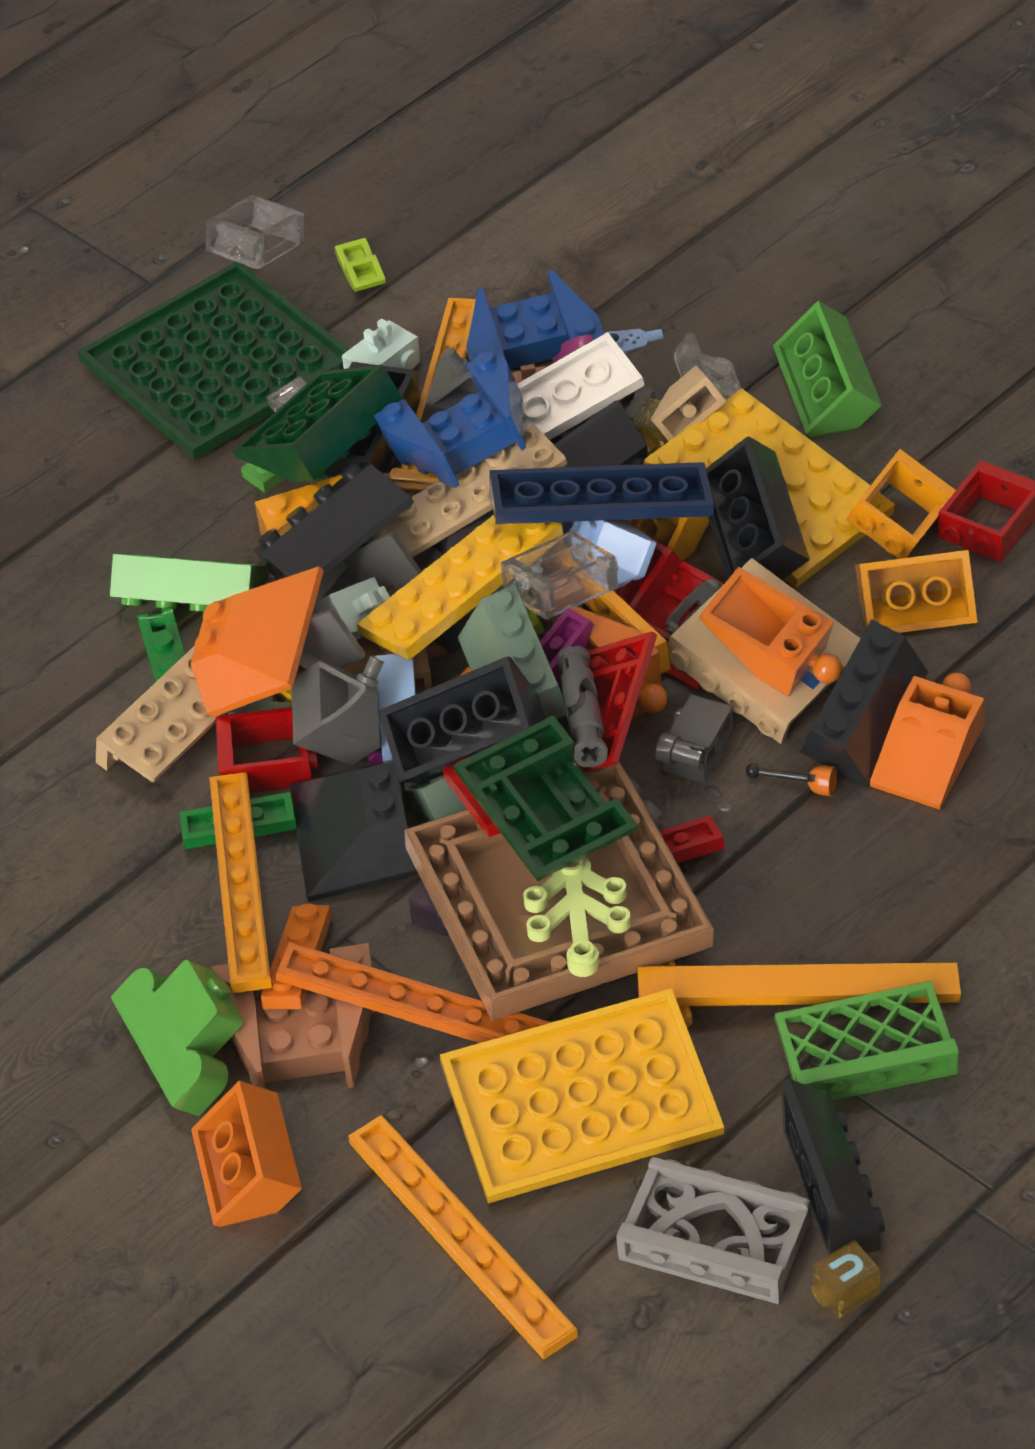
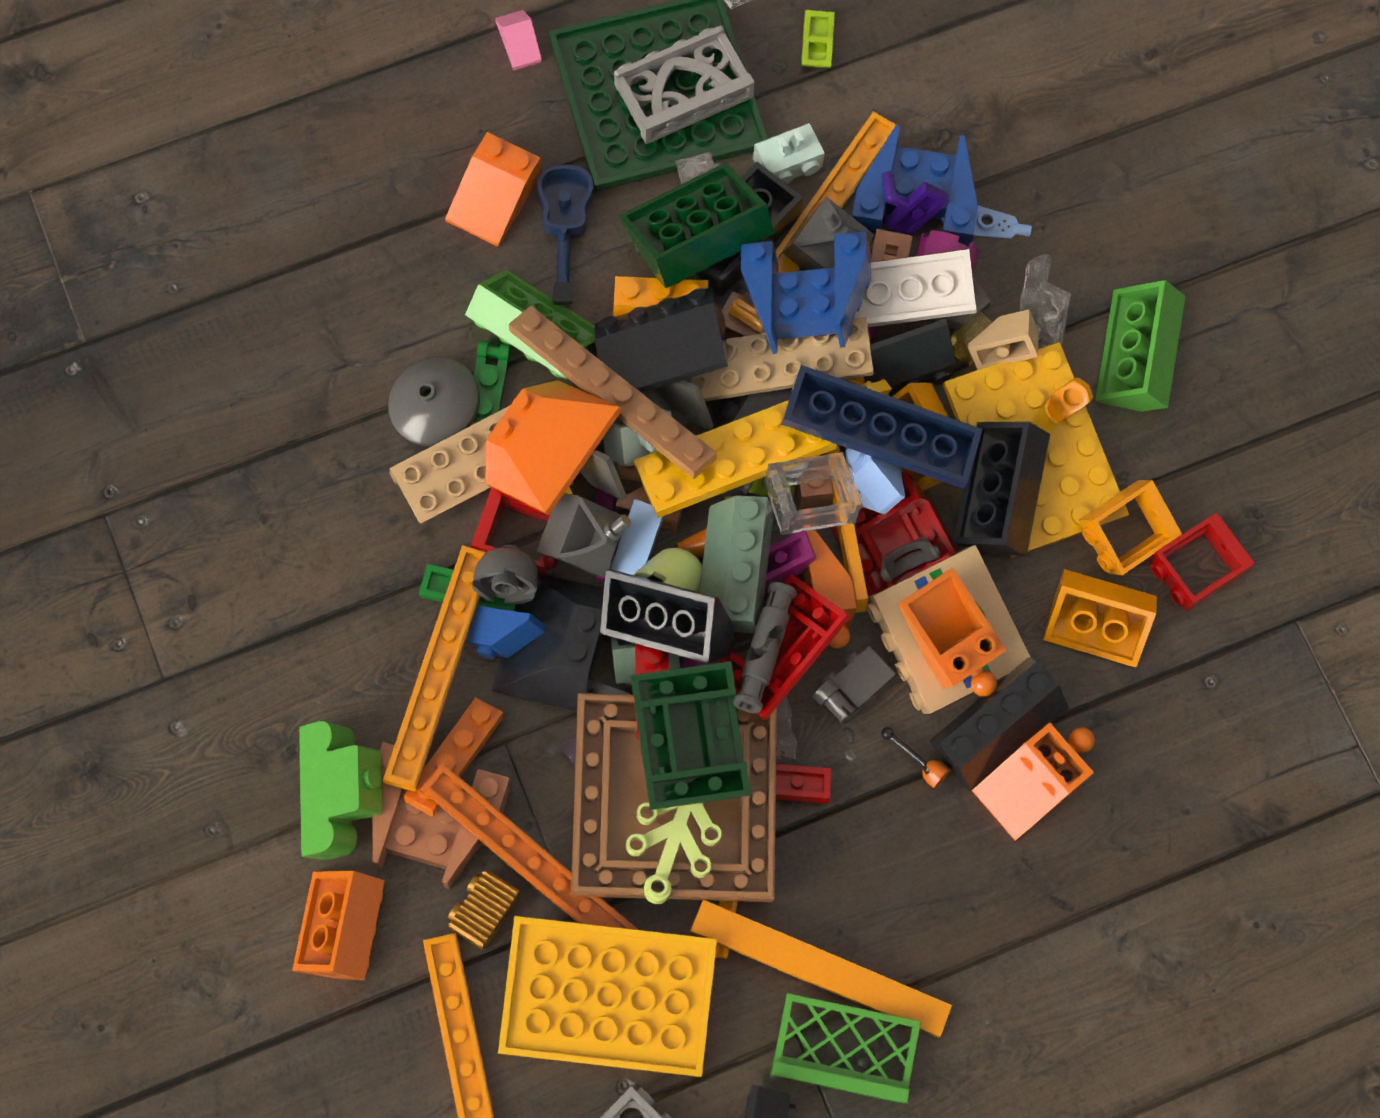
camera: 15 degrees right, 25 degrees up
none -> dark grey dish [388,357,480,446]
none -> orange slope [445,132,542,247]
none -> pearl gold brick [448,869,521,951]
none -> blue slope [466,606,547,660]
none -> dark grey cylinder [473,545,538,605]
none -> bright pink slope [495,10,542,70]
none -> medium nougat plate [509,306,716,479]
none -> dark blue piece [537,165,593,305]
none -> light grey fence [614,26,755,144]
none -> dark purple plate [882,171,949,236]
none -> light orange hair [1045,377,1093,424]

